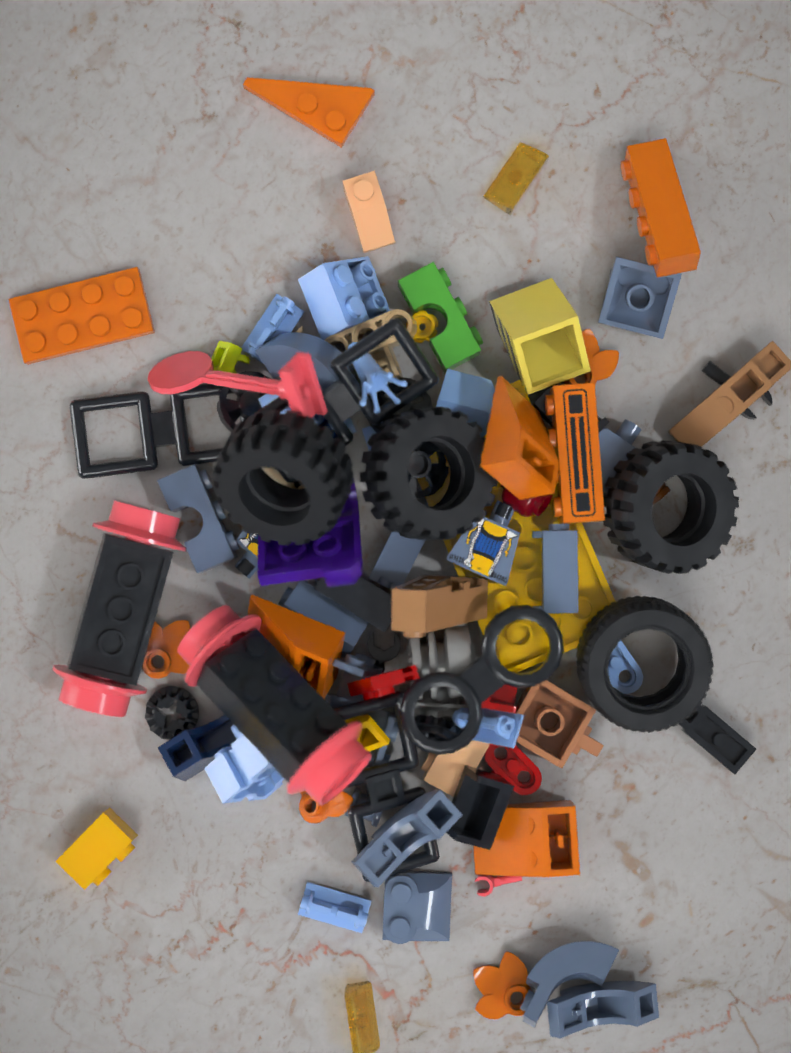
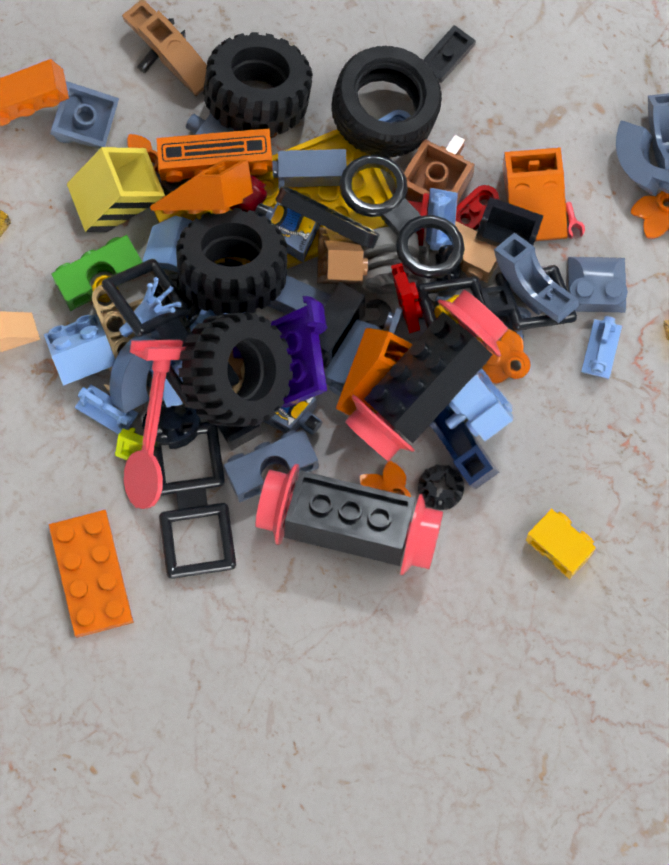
camera: 90 degrees left, 15 degrees down
none -> black beam [275,186,380,249]

